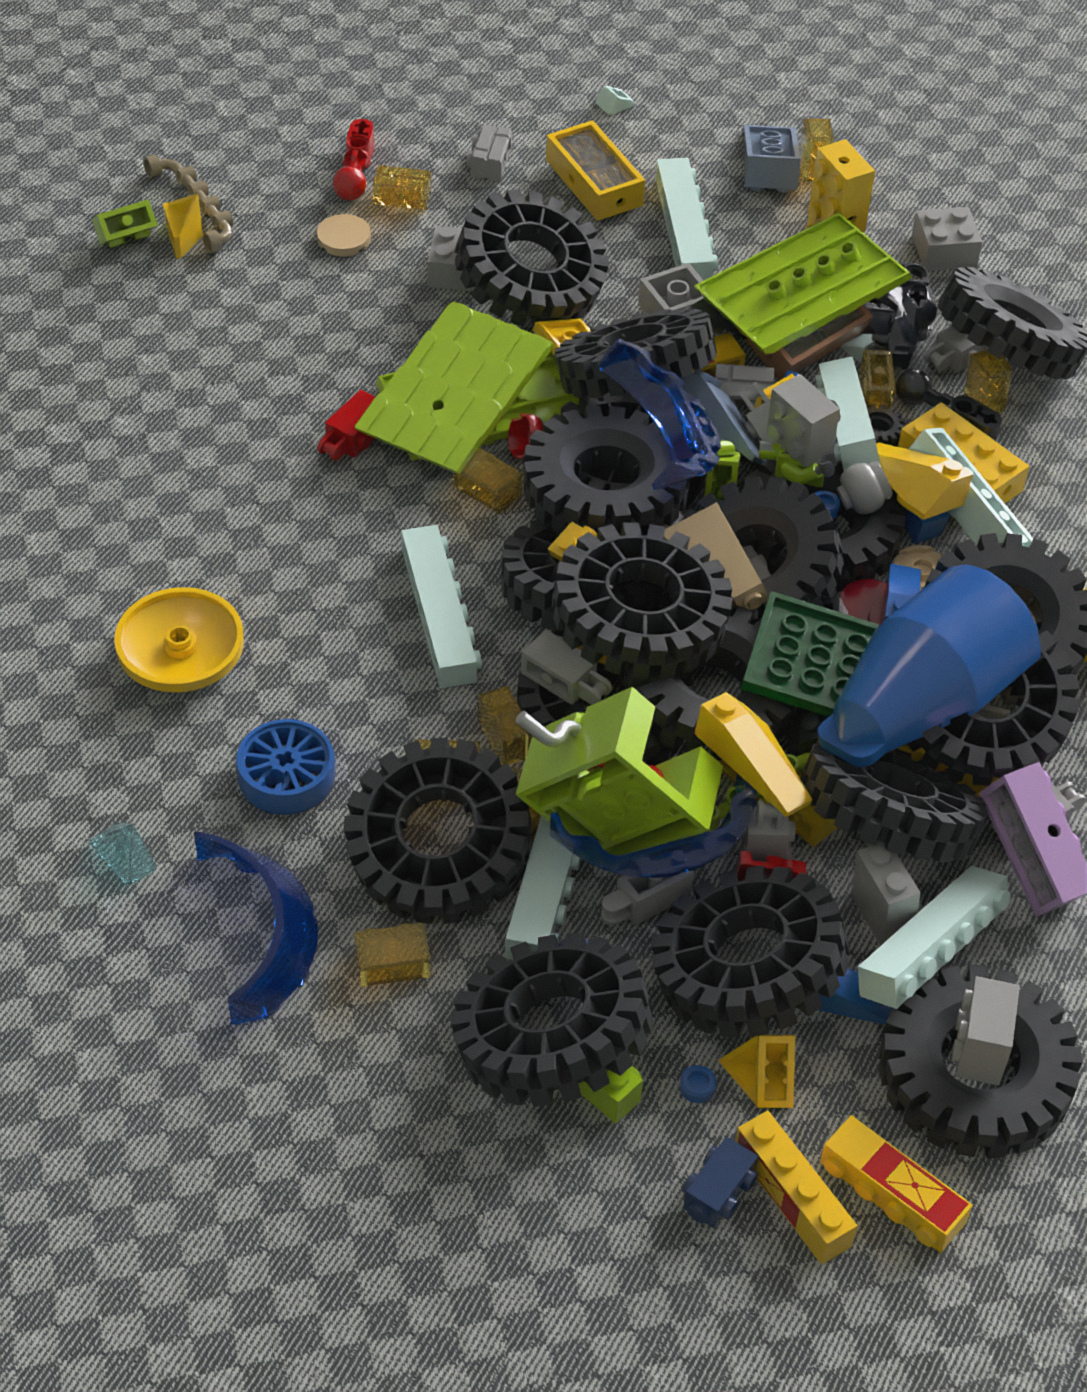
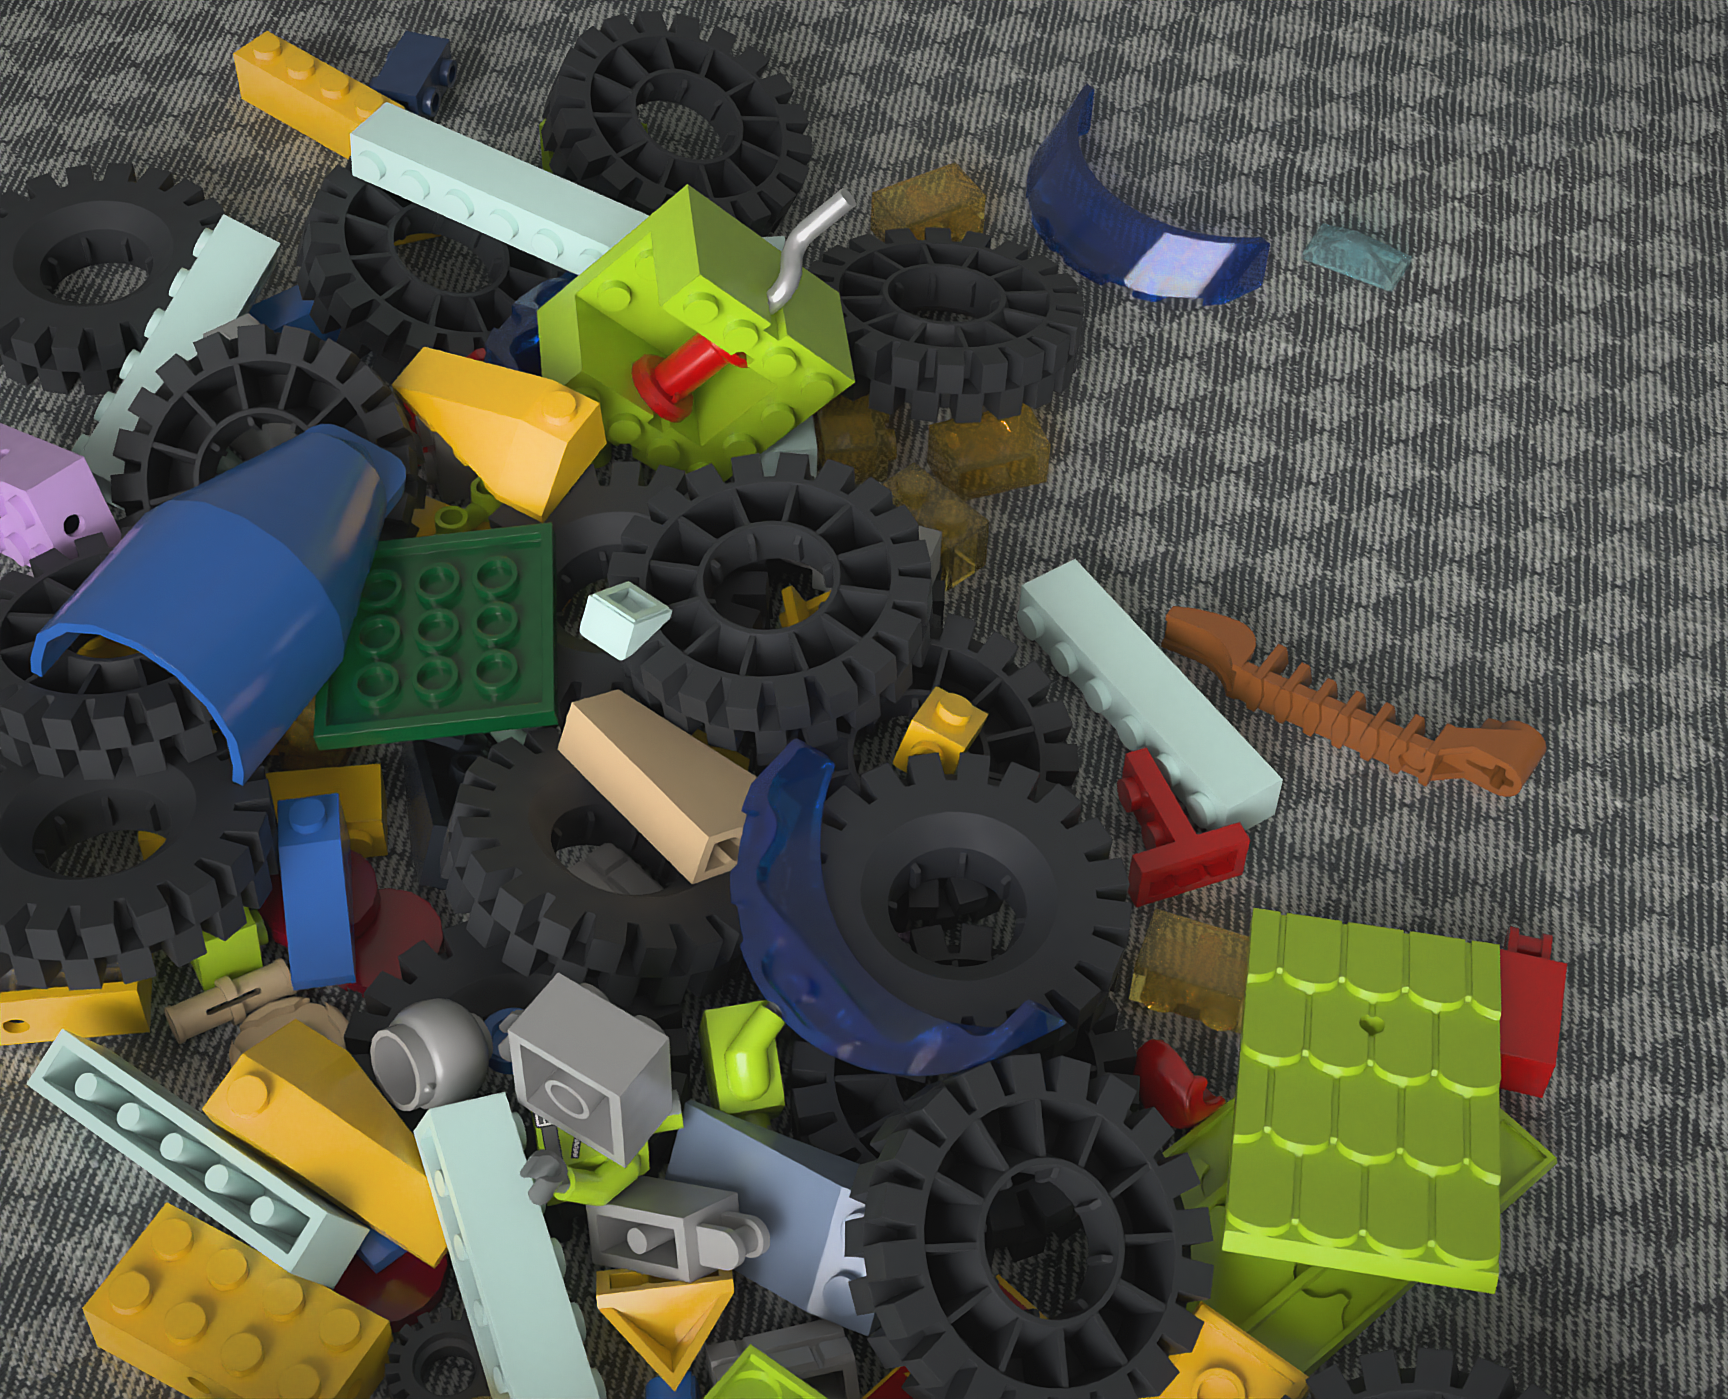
camera: 160 degrees right, 0 degrees up
yellow dish [114,587,244,692] -> none
blue piece [235,719,336,815] -> none
yellow brick [820,1115,973,1253] -> none
light grey brick [951,976,1020,1086] -> none
none -> light aqua brick [350,102,649,275]
none -> light aqua slope [580,581,672,660]
none -> red bracket [1117,747,1250,908]
none -> dark orange piece [1161,606,1547,797]

